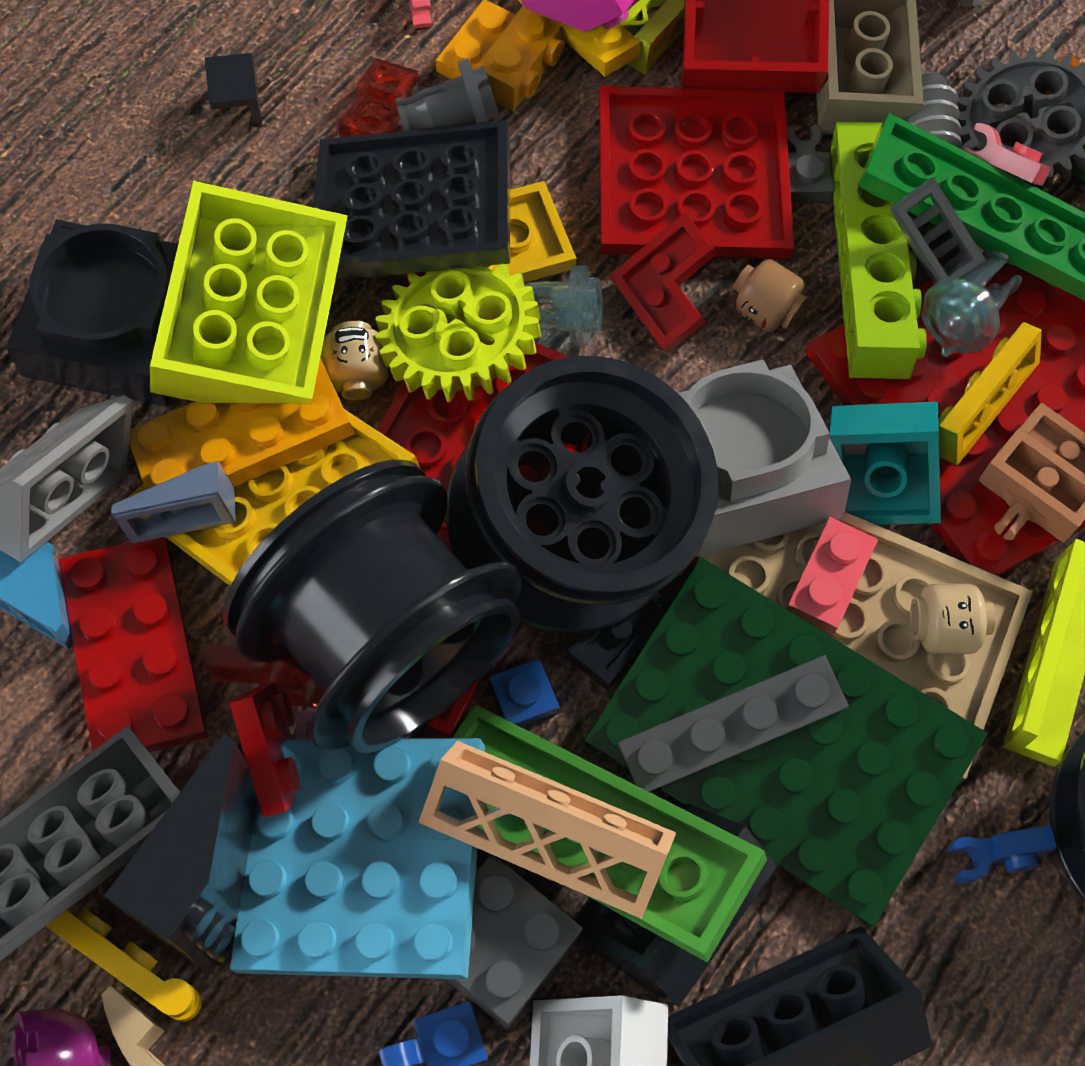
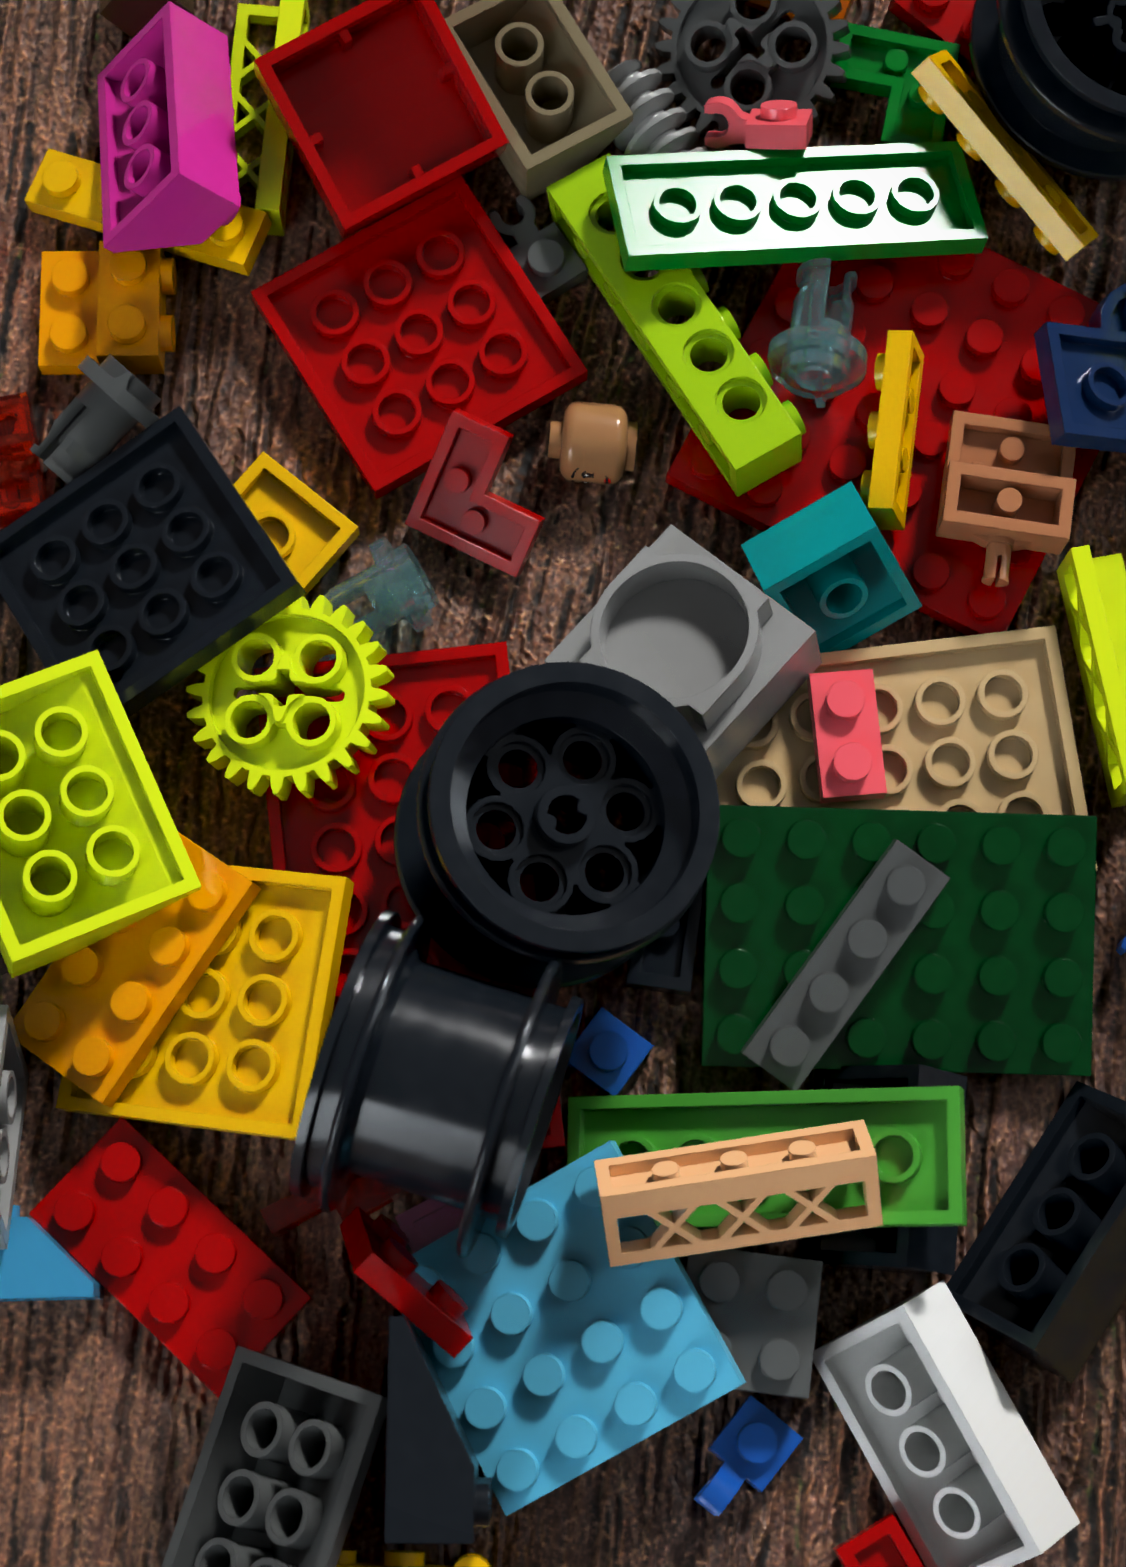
camera: 30 degrees left, 10 degrees up
sand blue slope [112,461,236,543] -> none
tan head [321,321,389,400] -> none
dark grey slope [889,177,986,291] -> none
tan head [910,583,996,655] -> none

